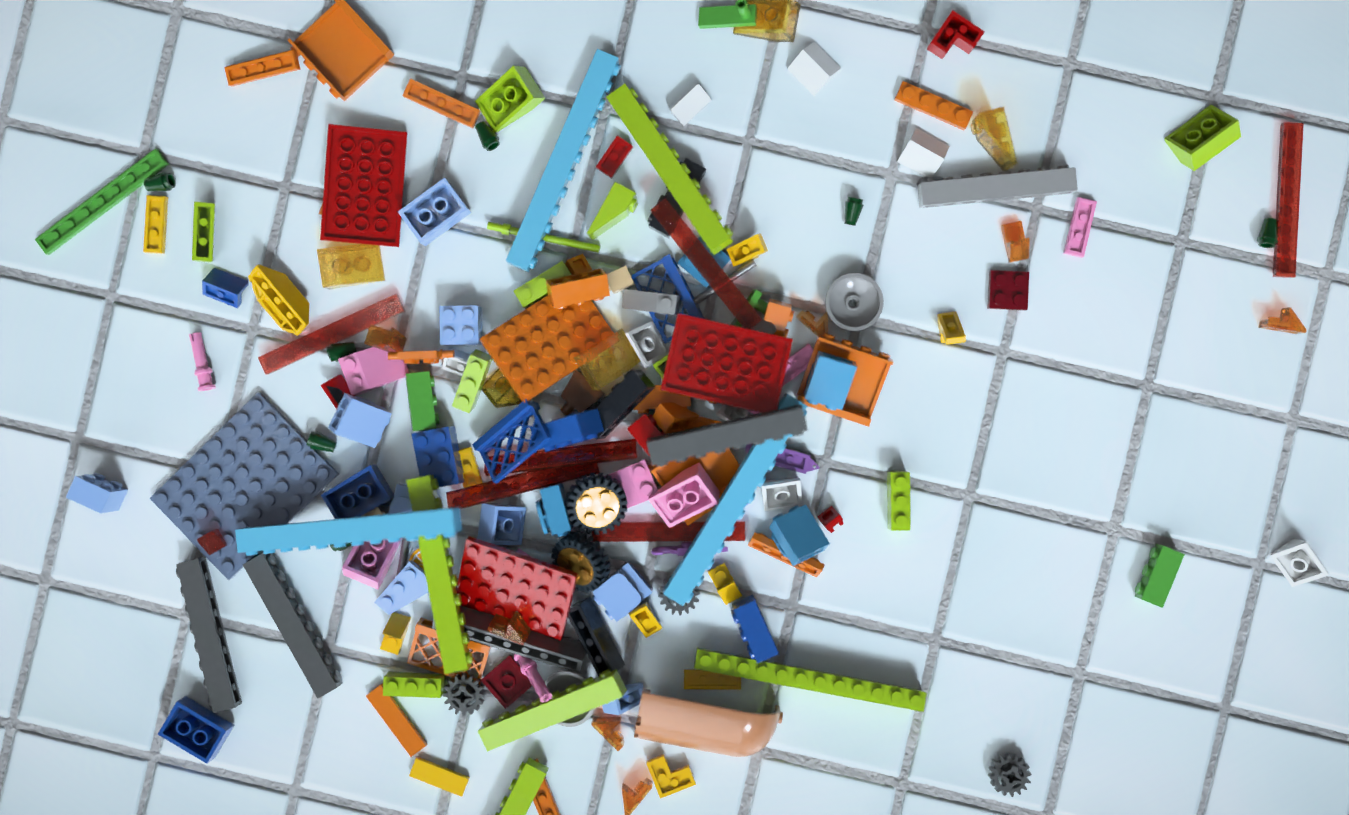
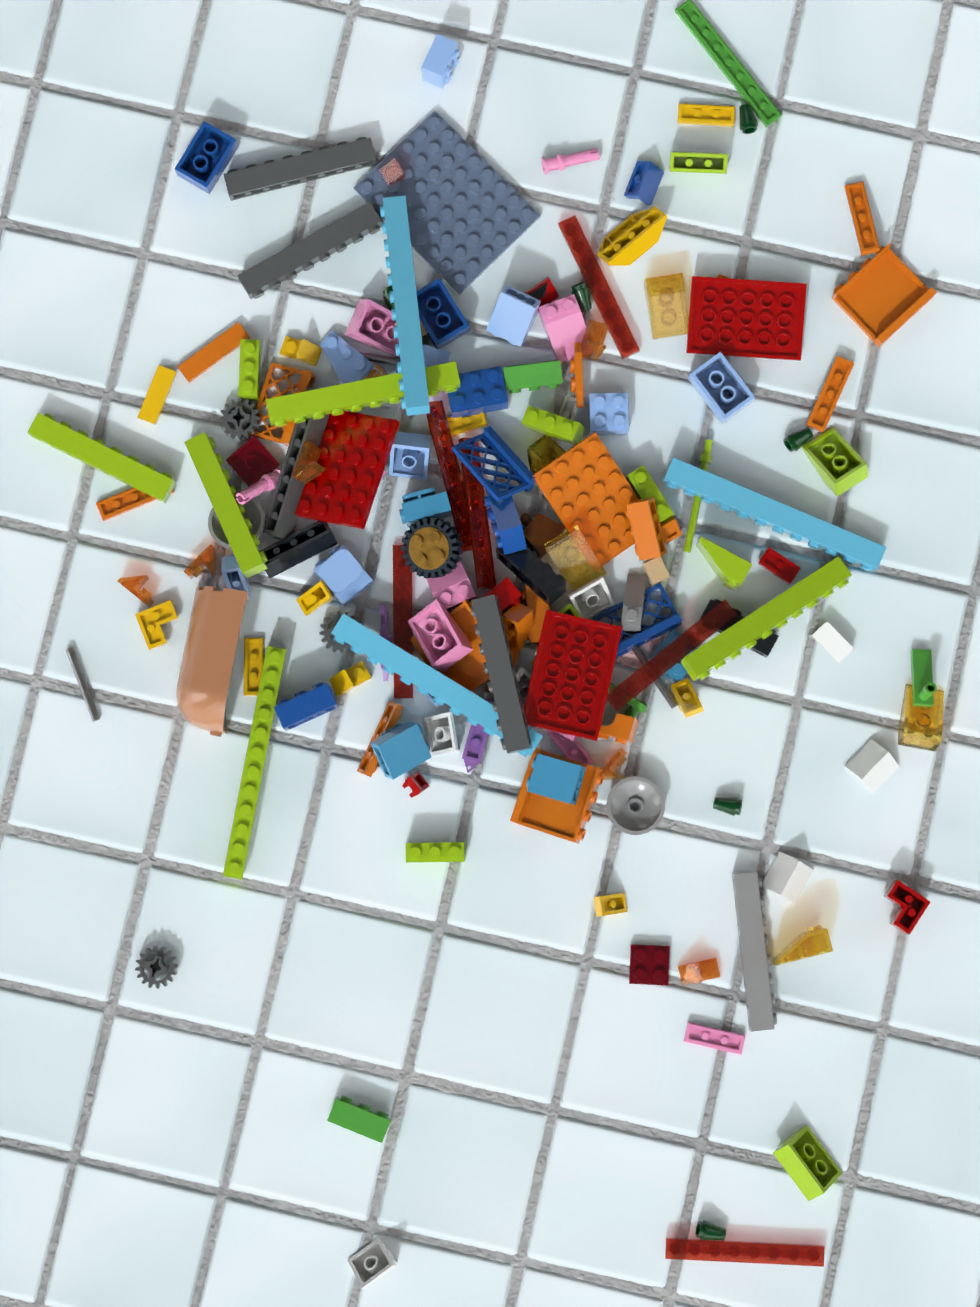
camera: 90 degrees right, 5 degrees down
dark green cone [306,431,337,452] -> none
black wheel [551,531,611,592] -> none
orange plate [894,81,973,130] -> none
clear orange slope [1259,307,1307,334] -> none

